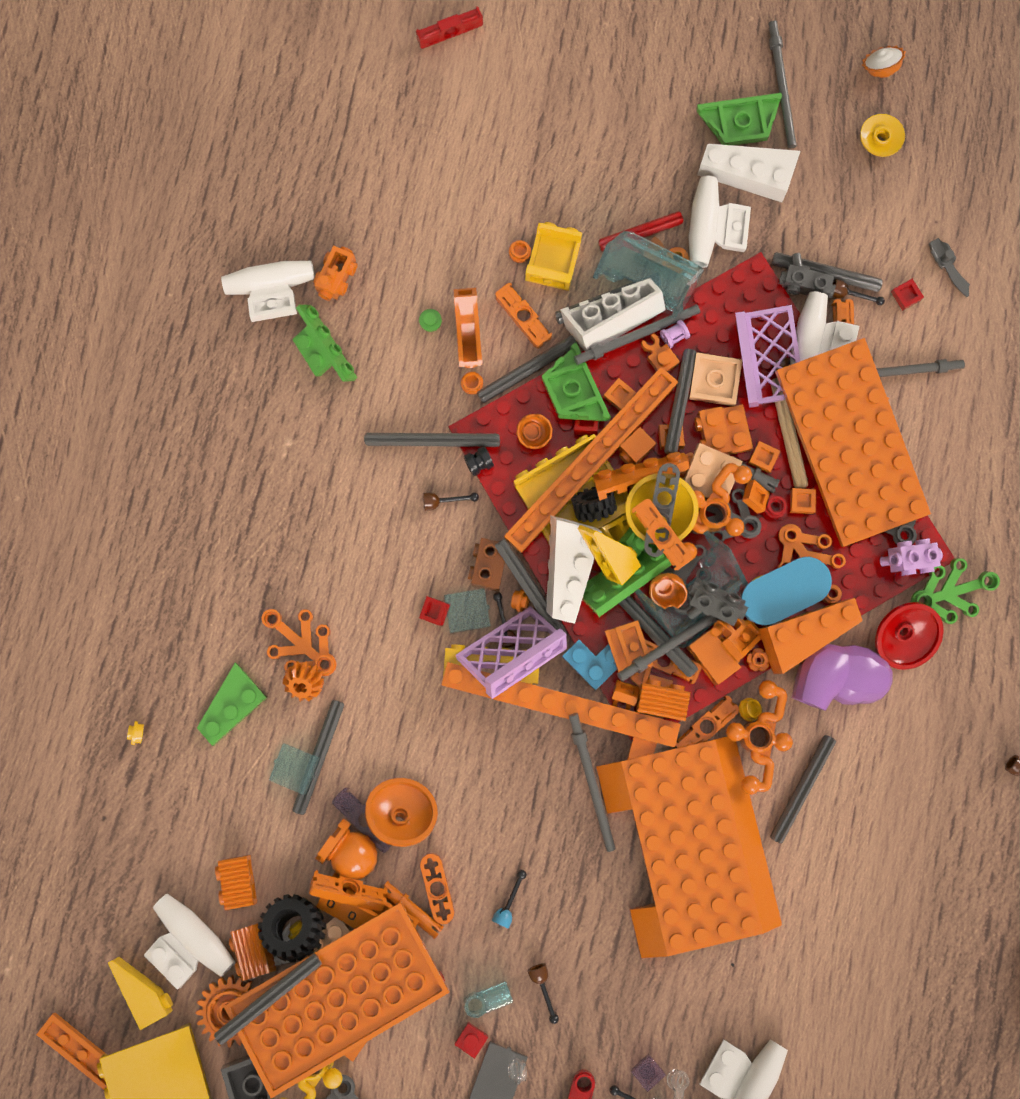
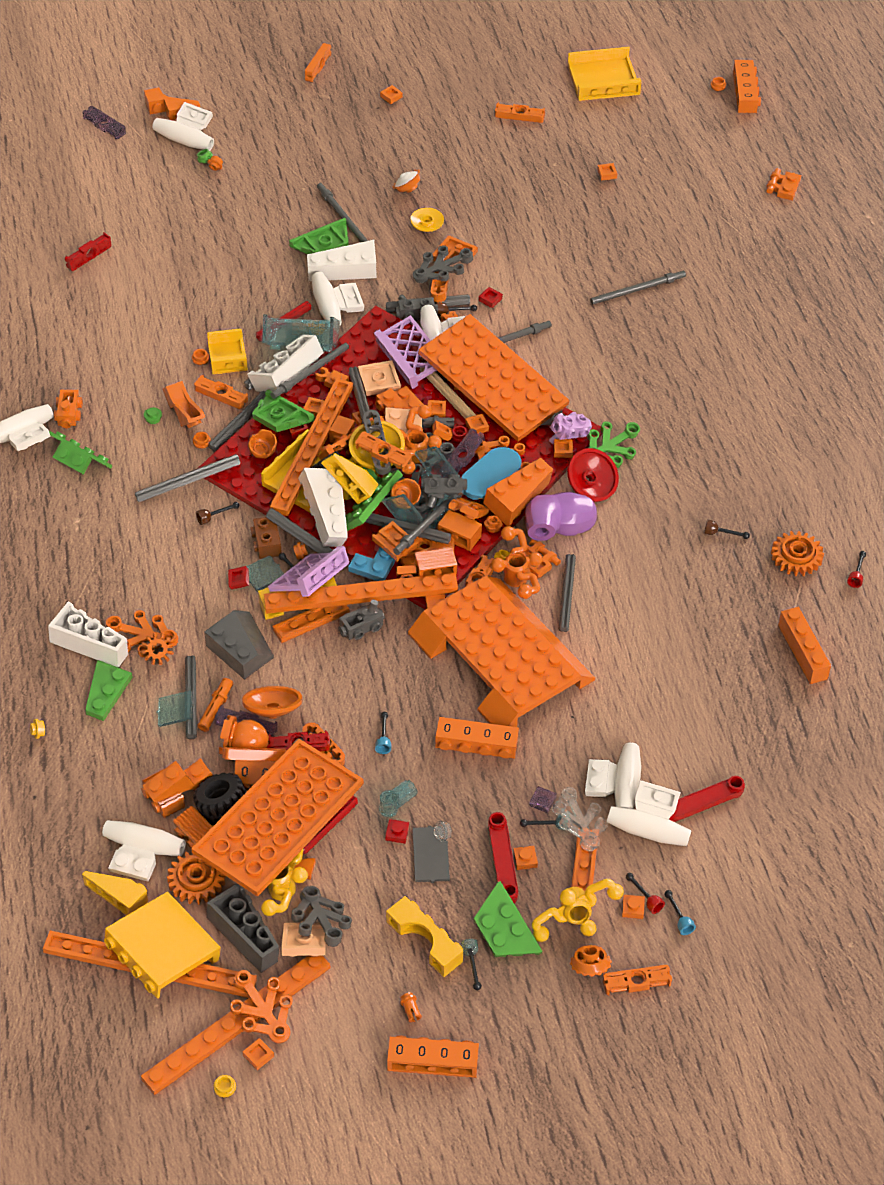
camera: 25 degrees left, 30 degrees down
dark grey axle [214,954,322,1045] -> none
black wheel [463,446,494,477] -> none
hinge [527,963,559,1024] -> none
dark grey bar [569,713,616,852] -> none
lavender bush [660,320,690,349] -> none
dark grey piece [928,238,970,297] -> none
none -> white wedge [48,601,128,667]
none -> orange arch [142,758,213,802]
none -> orange pin [197,678,234,732]
none -> dark grey wedge [204,610,274,680]
none -> red piece [266,730,330,751]
none -> orange tile [272,605,350,643]
none -> dark grey brick [338,600,385,640]
none -> dark grey plant [413,246,473,283]
none -> orange beam [431,271,449,302]
none -> orange plate [433,235,478,261]
none -> orange brick [435,717,519,759]
none -> piece [440,429,485,478]
none -> orange plate [525,539,561,579]
none -> orange plate [554,439,573,458]

